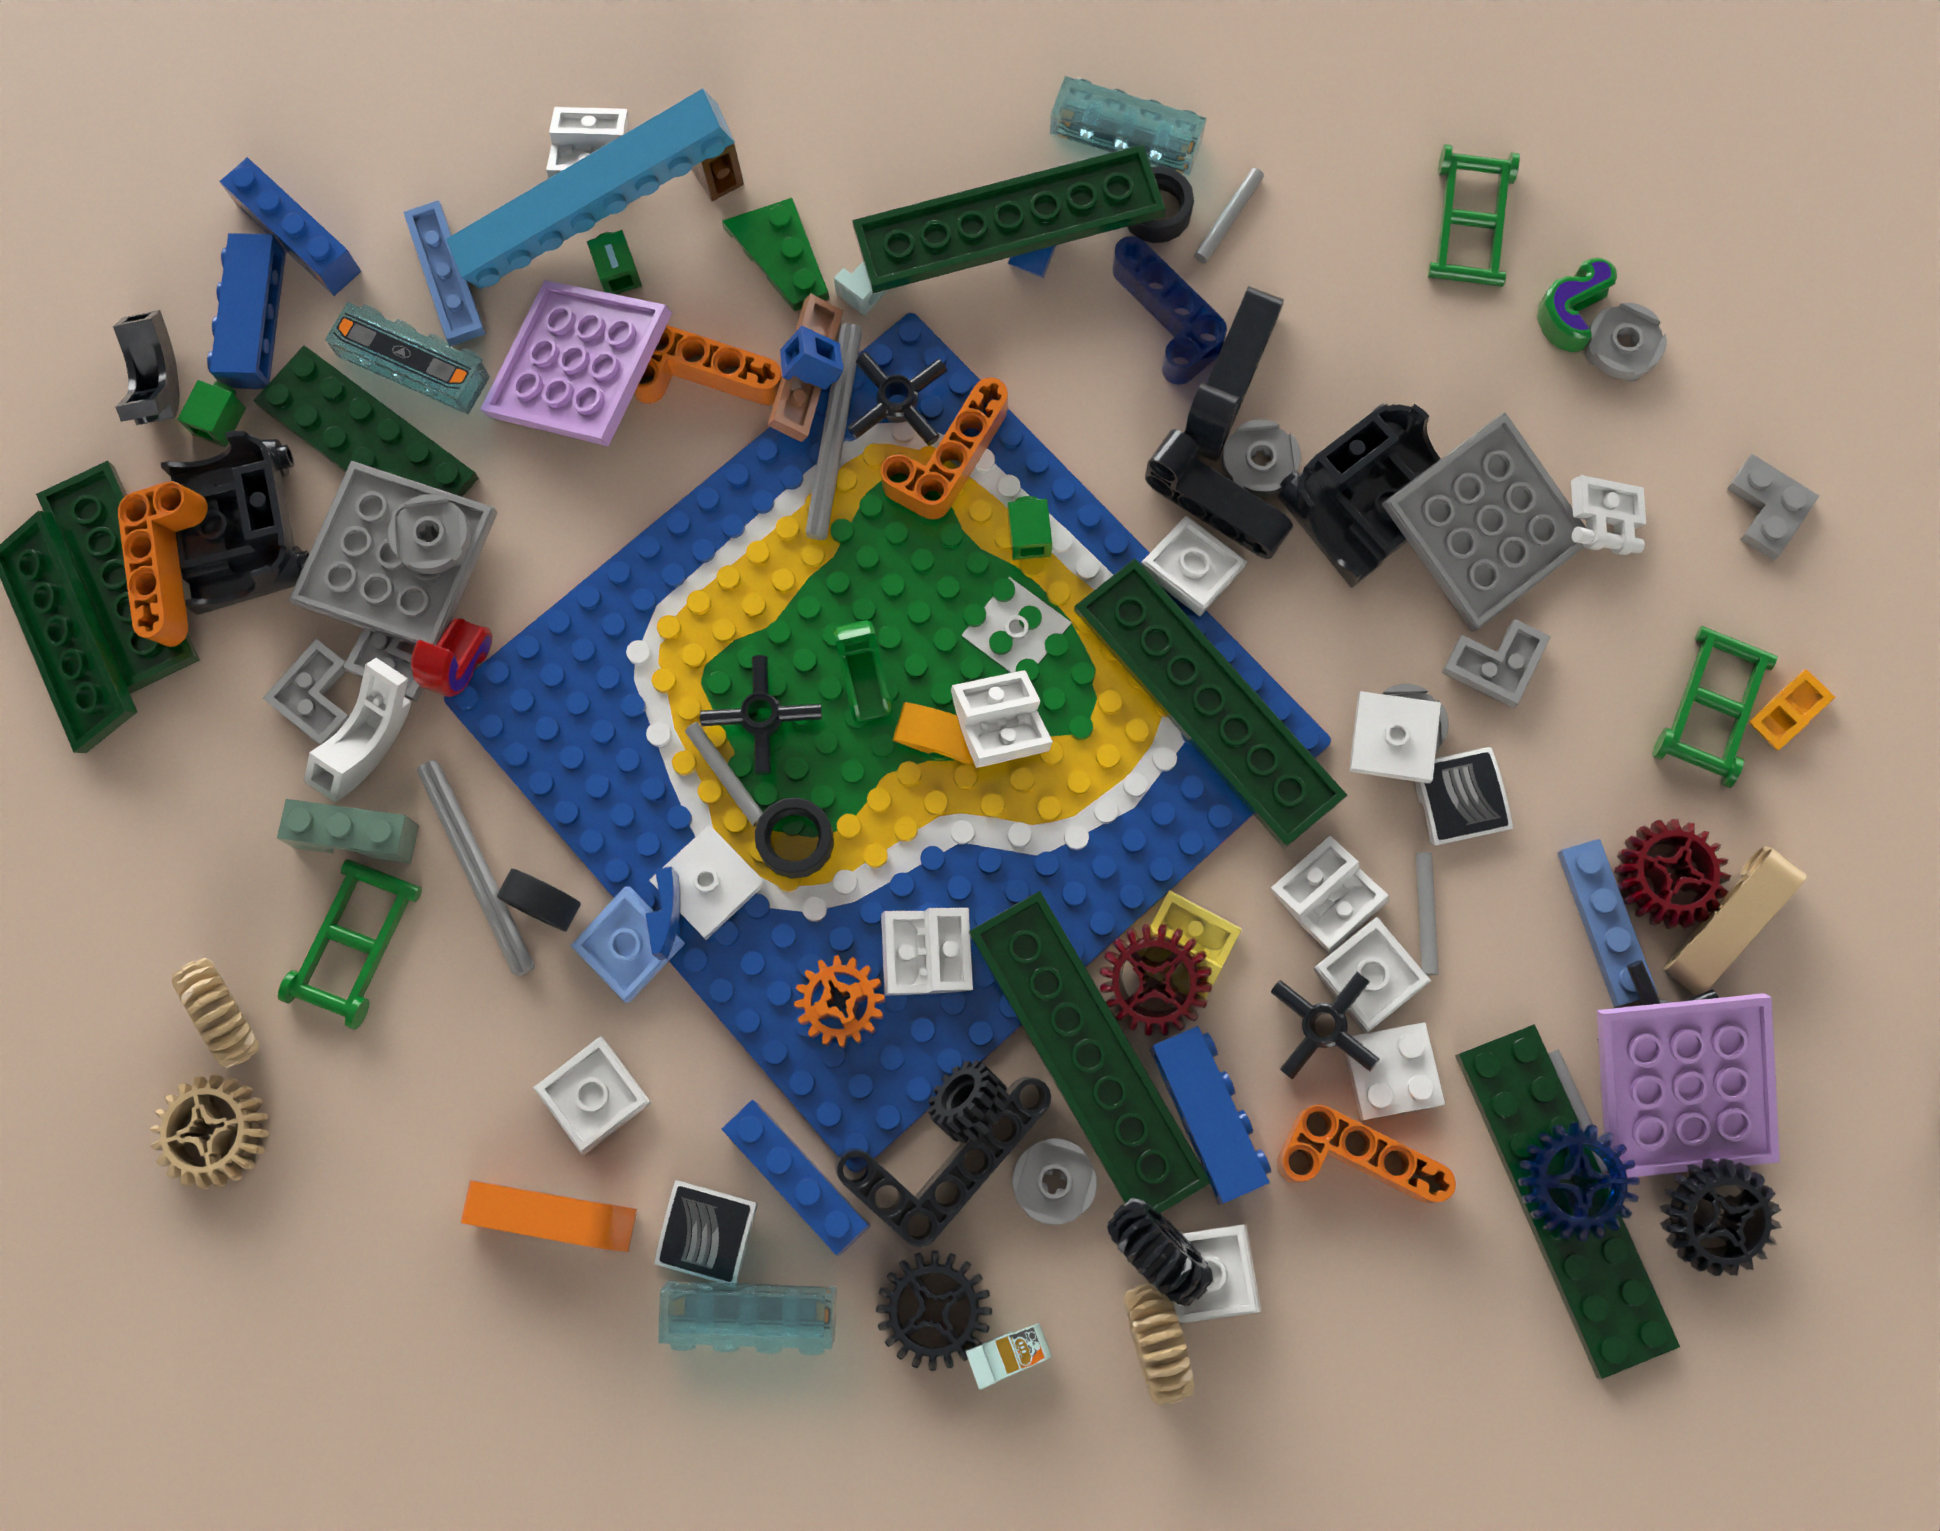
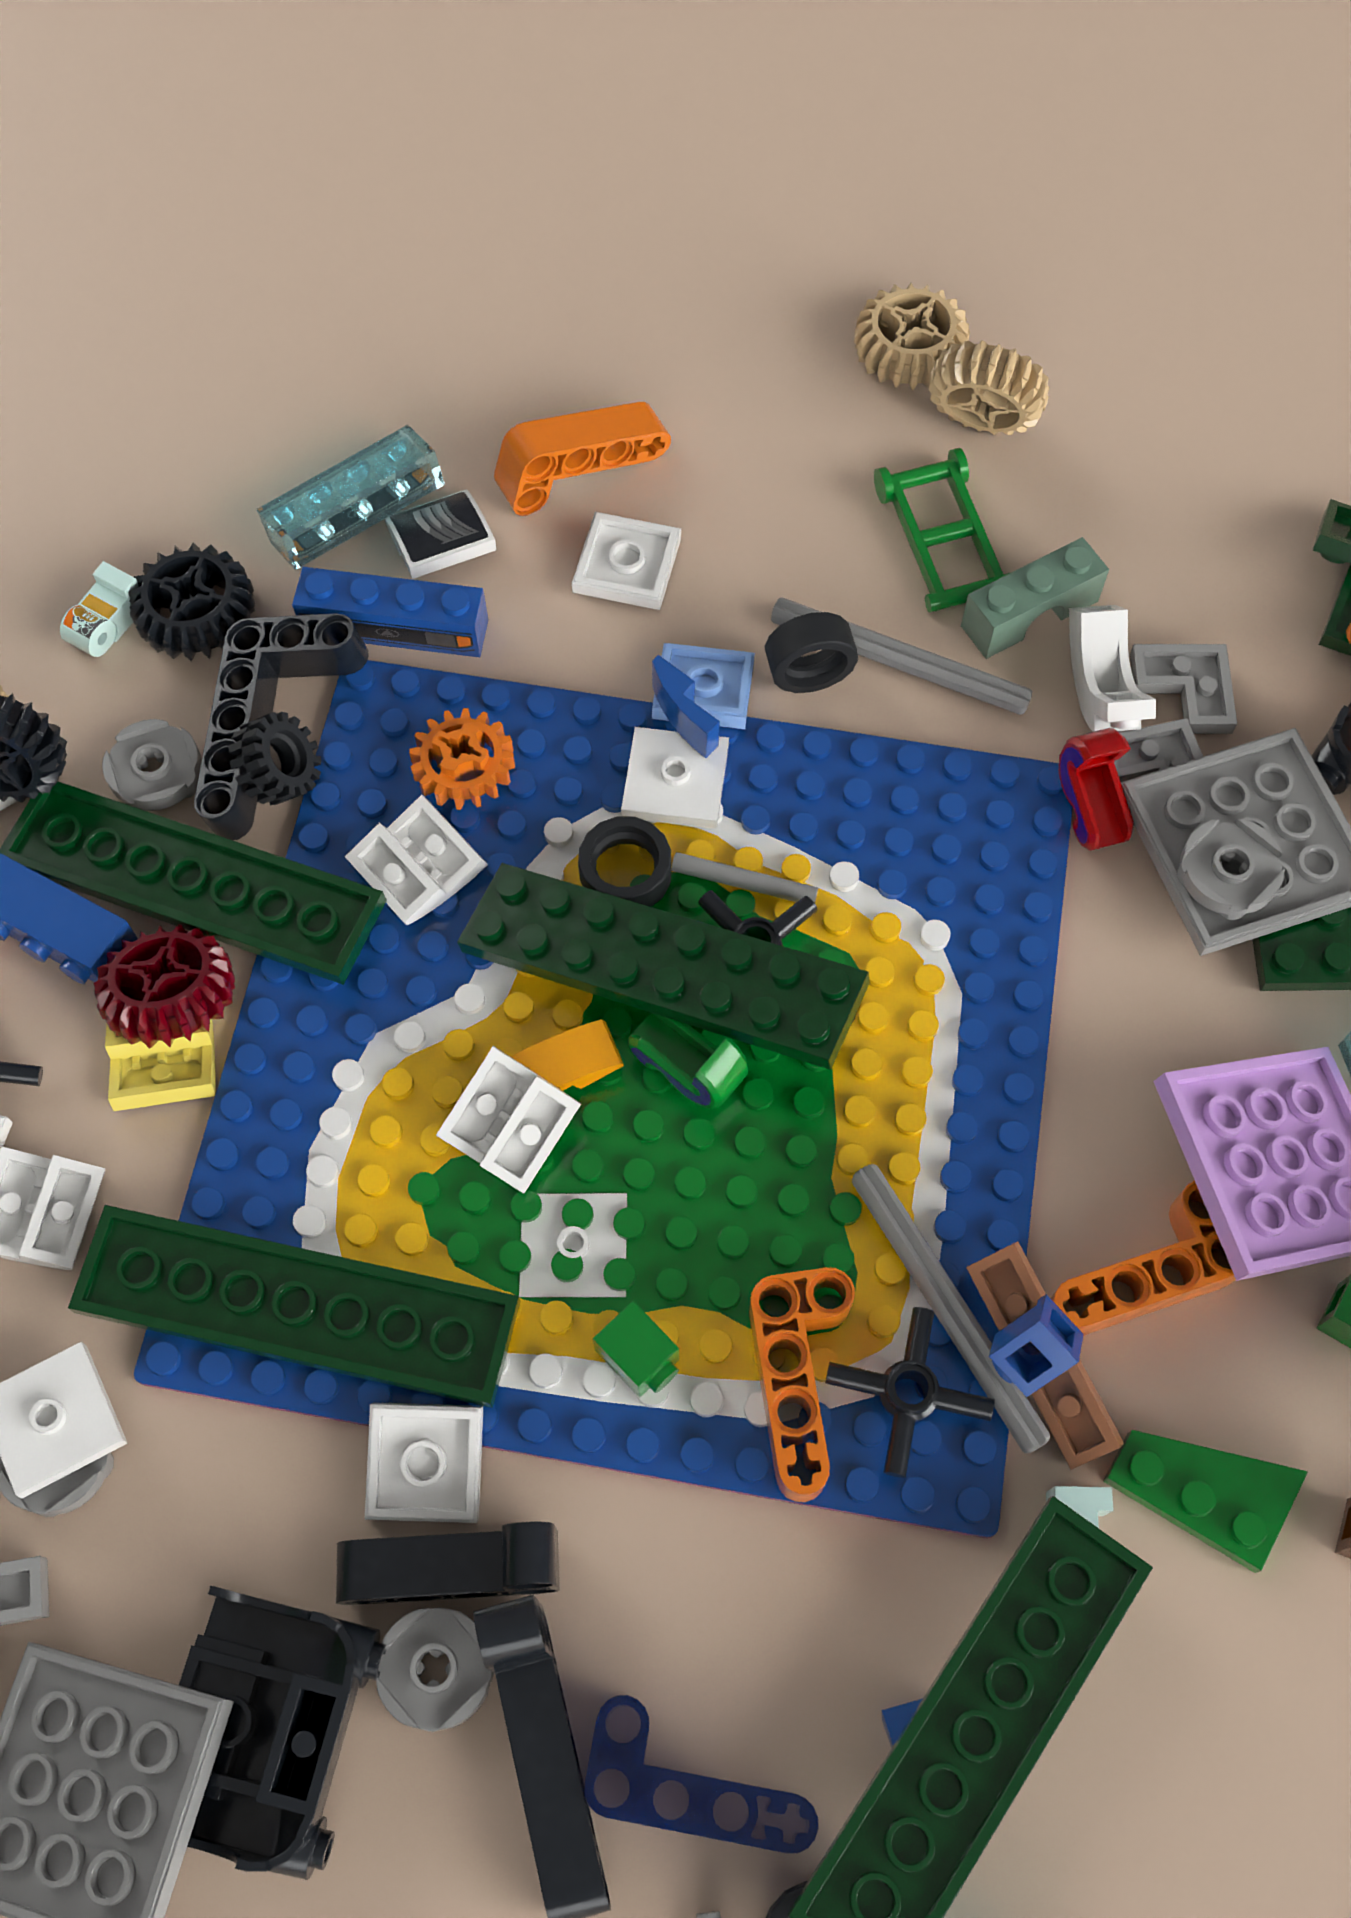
camera: 140 degrees right, 10 degrees down
none -> dark green plate [457,863,870,1070]

